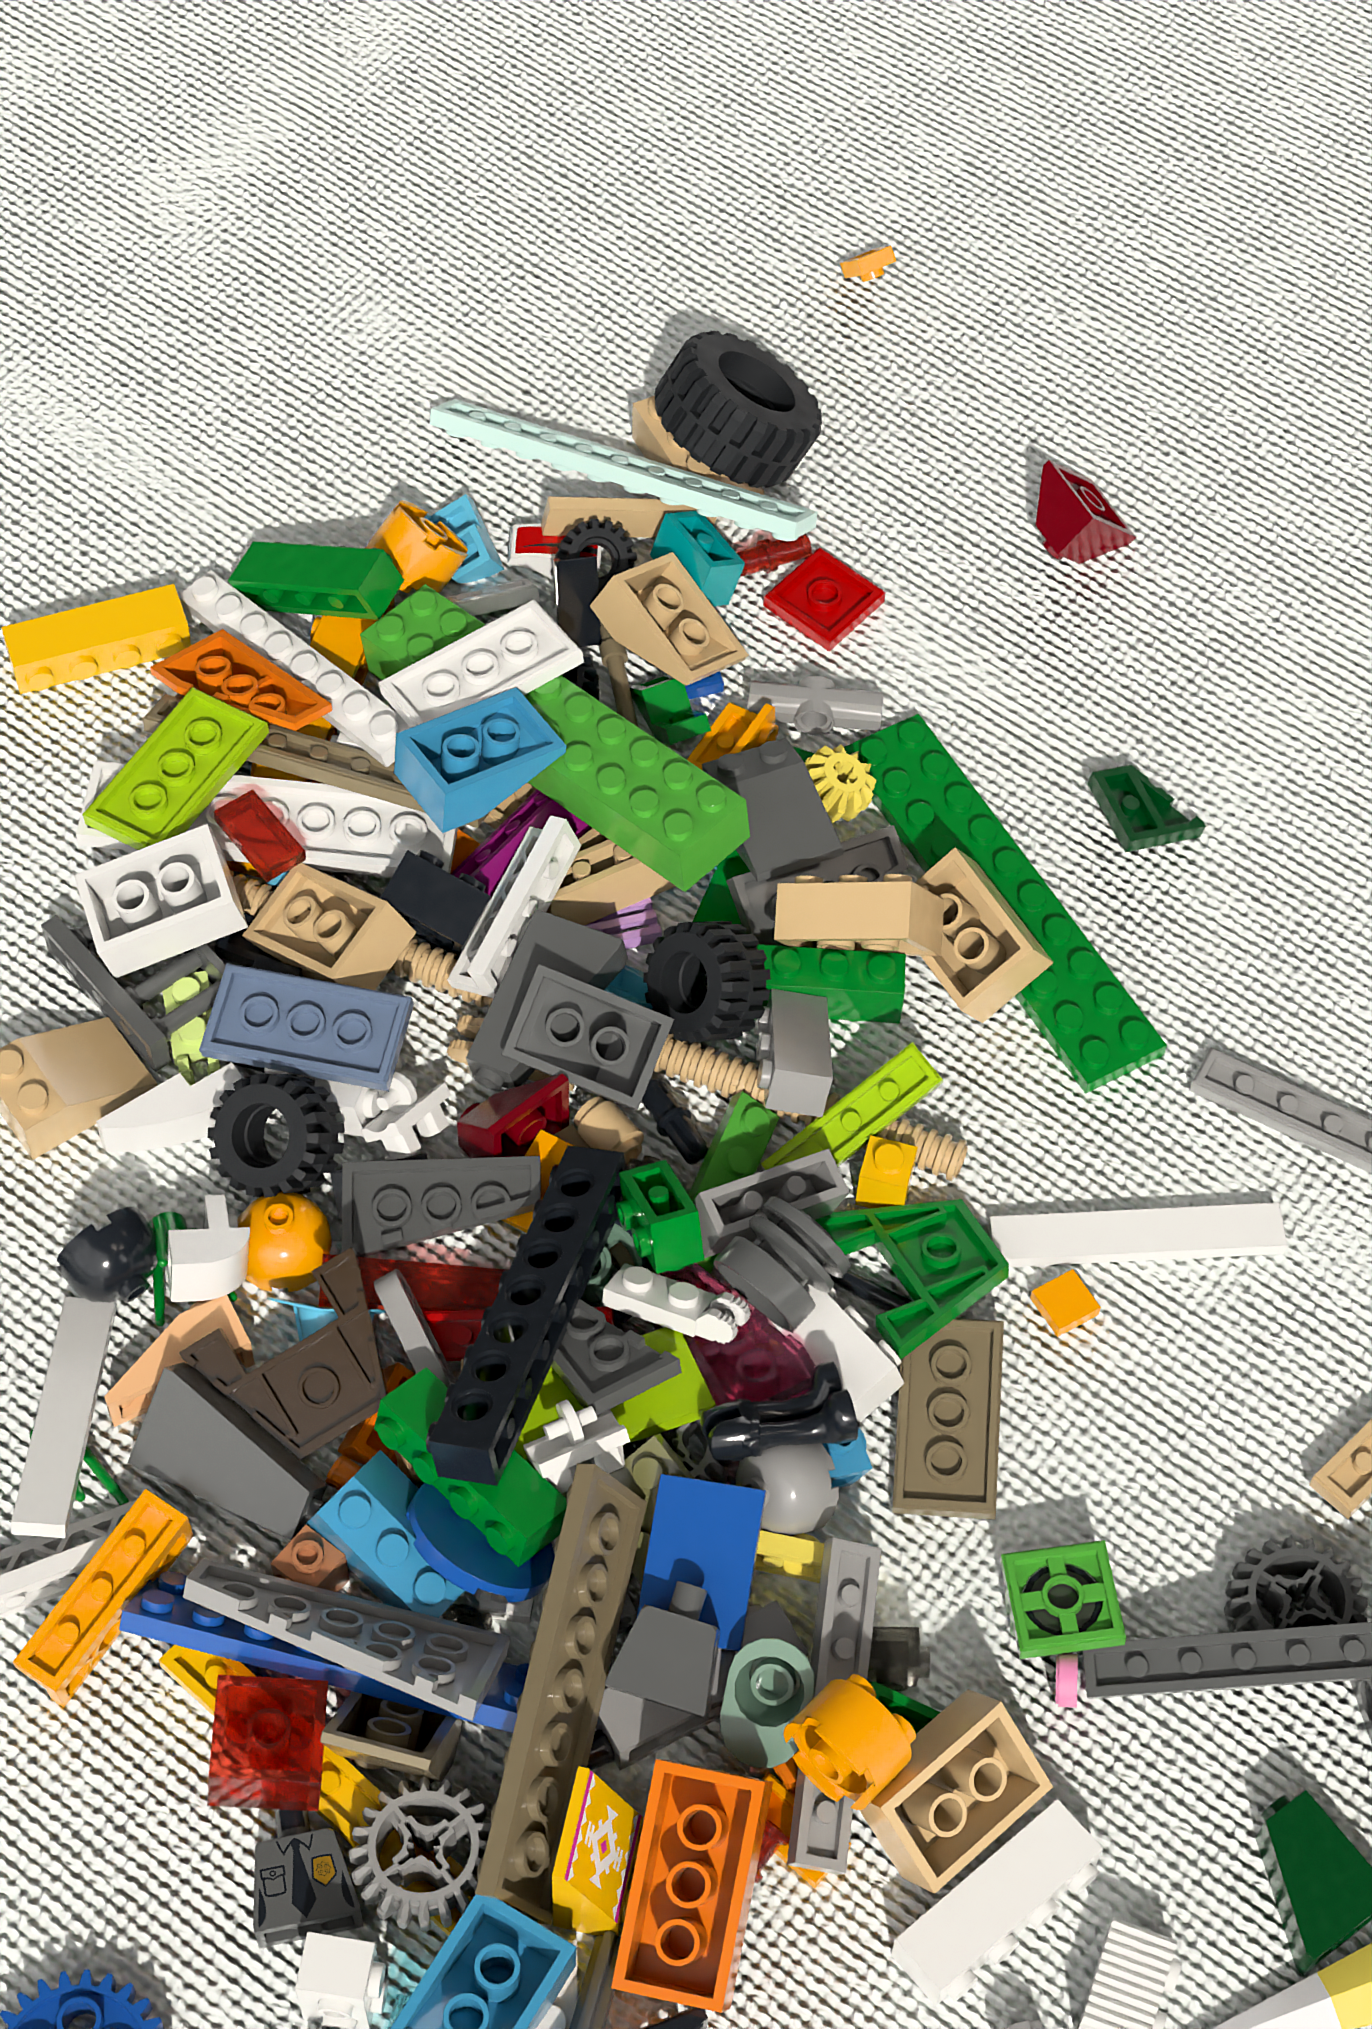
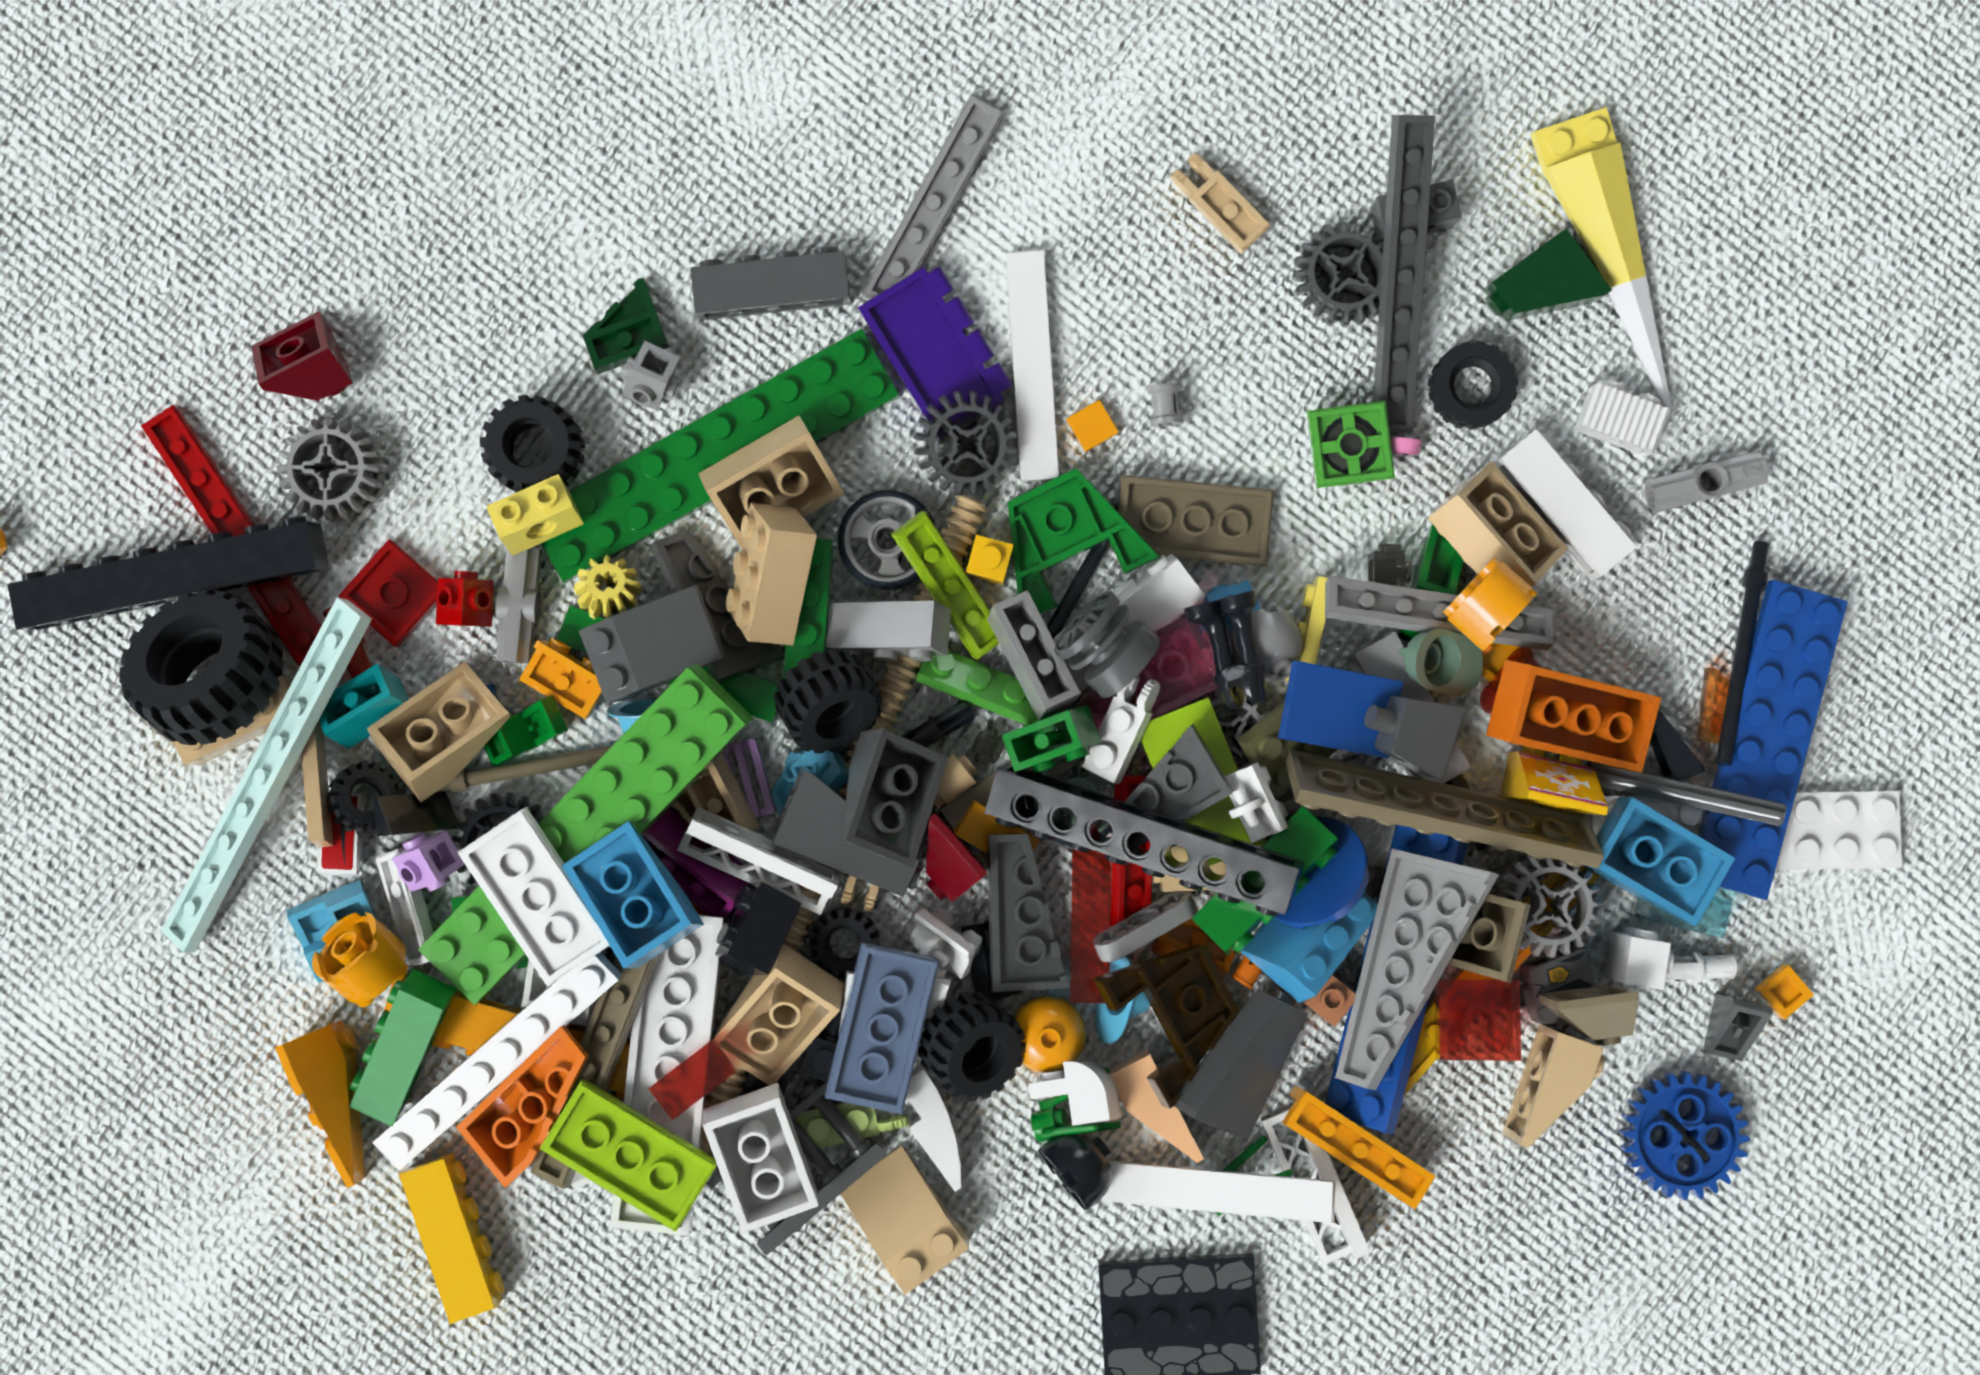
camera: 95 degrees left, 30 degrees up
none -> black brick [7,516,330,631]
none -> red tile [141,405,322,667]
none -> light orange wedge [275,1020,365,1188]
none -> light grey gear [276,417,385,522]
none -> lavender brick [392,830,465,892]
none -> red brick [436,571,494,627]
none -> black tyre [480,395,585,492]
none -> light yellow brick [486,474,584,556]
none -> light grey brick [621,341,680,411]
none -> dark grey brick [690,247,851,321]
none -> black tyre [809,908,880,980]
none -> light grey wheel [838,490,936,590]
none -> dark purple hinge [858,266,1013,440]
none -> dark grey gear [913,390,1017,495]
none -> light grey bush [1147,383,1184,427]
none -> black tyre [1428,341,1519,430]
none -> tan slope [1502,1024,1605,1148]
none -> dark tan slope [1538,984,1639,1045]

